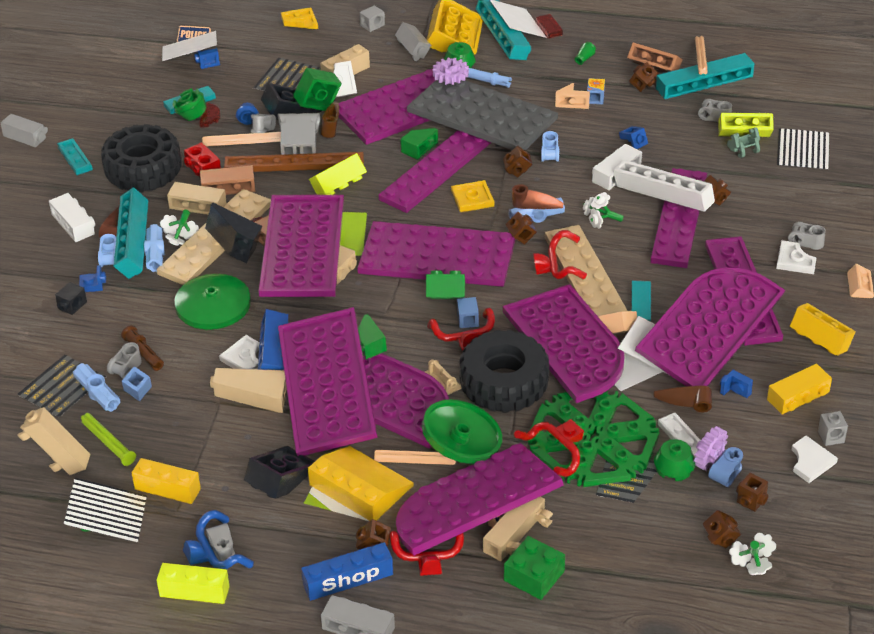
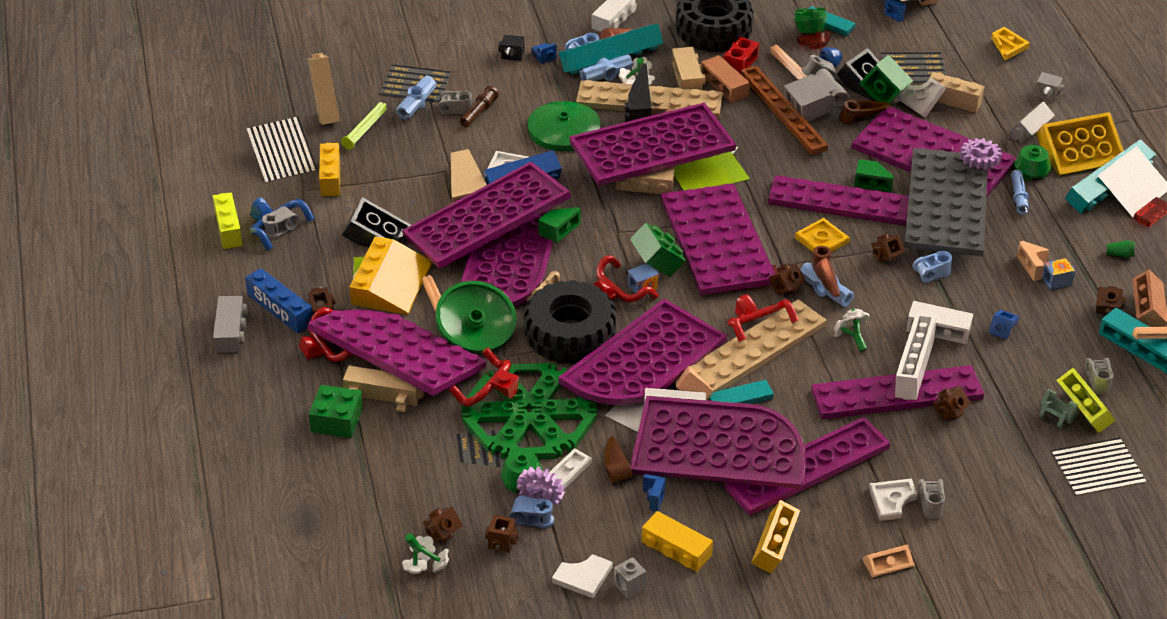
camera: 65 degrees right, 0 degrees up
medium blue brick [122,366,152,401] -> none
neon yellow brick [309,153,367,195] -> none

